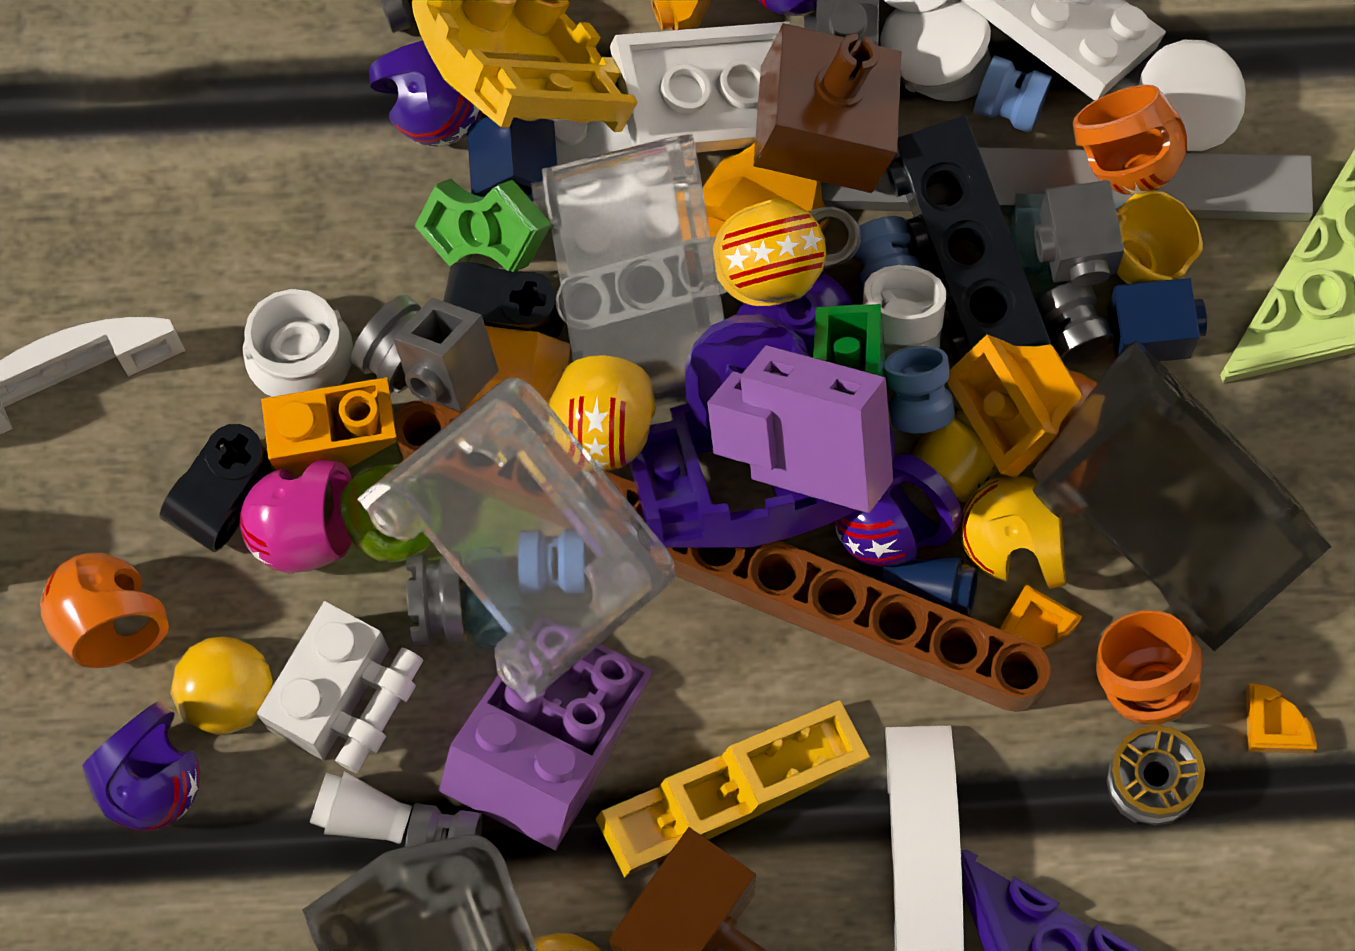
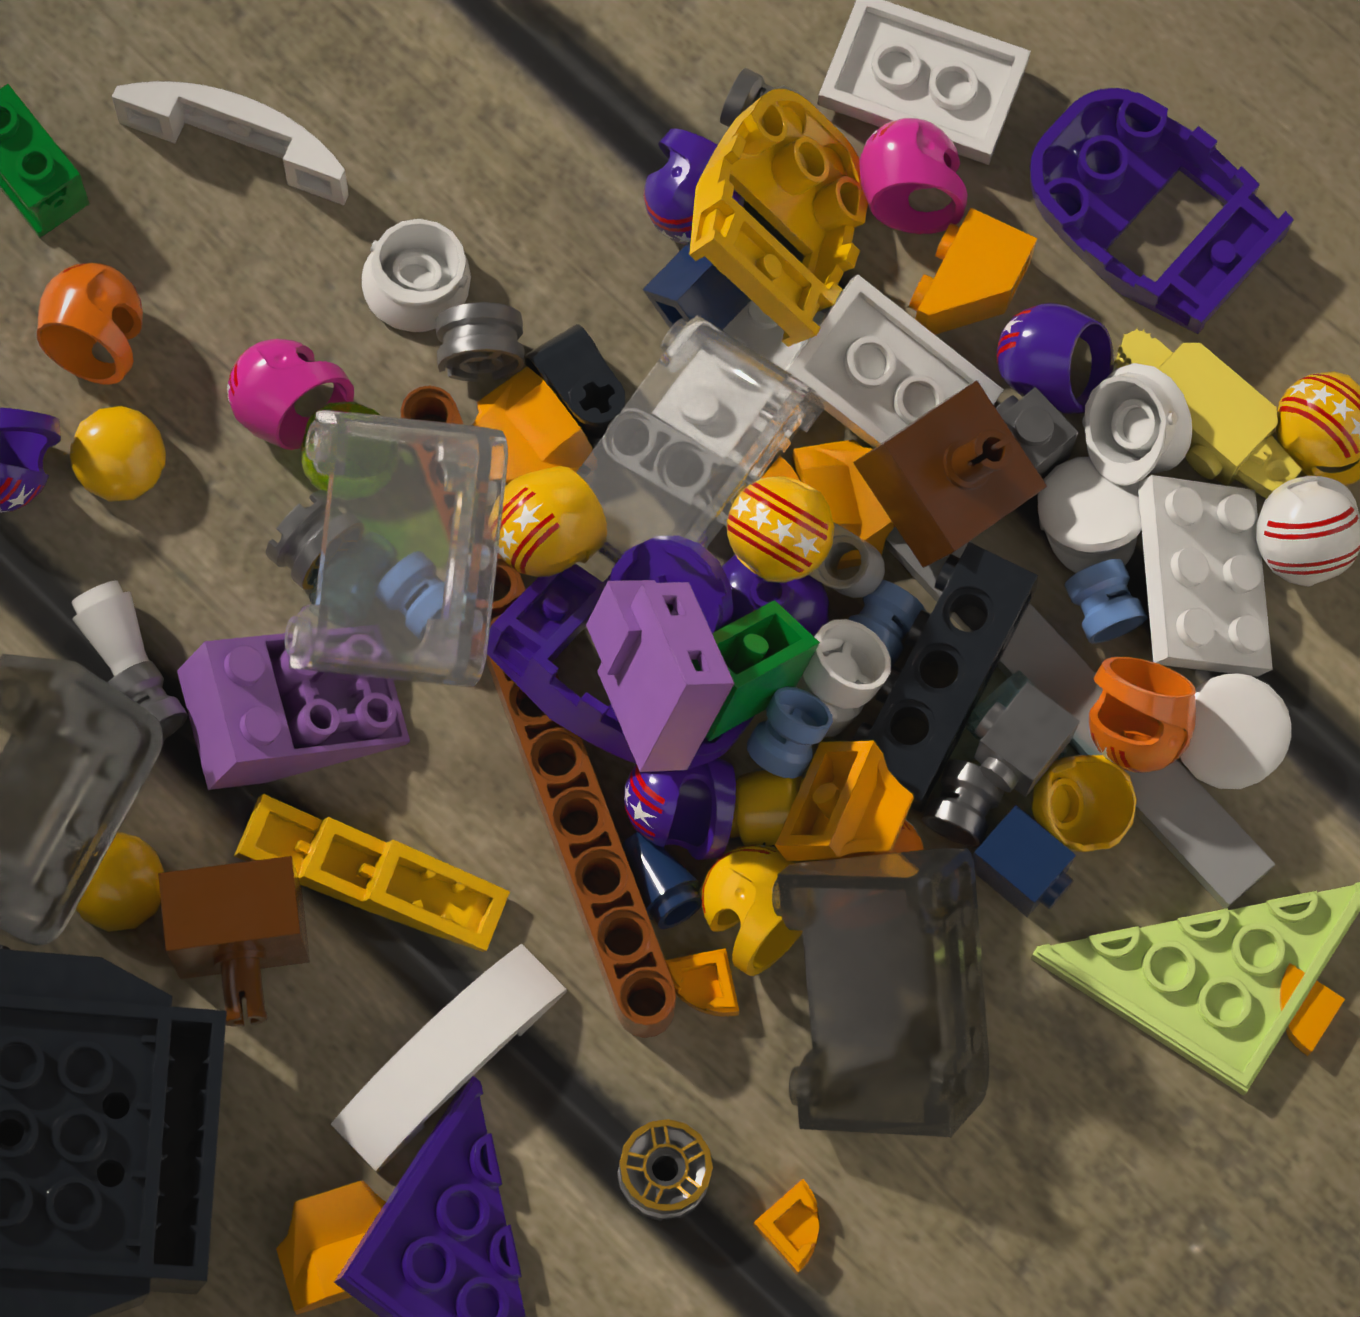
camera: 40 degrees right, 0 degrees up
black piece [159,424,271,552] -> none
white brick [257,601,423,774] -> none
light orange slope [261,377,398,479] -> none
flat silver brick [393,298,499,412] -> none
bright green tile [414,178,552,272] -> none
orange helmet [1096,610,1203,725] -> none

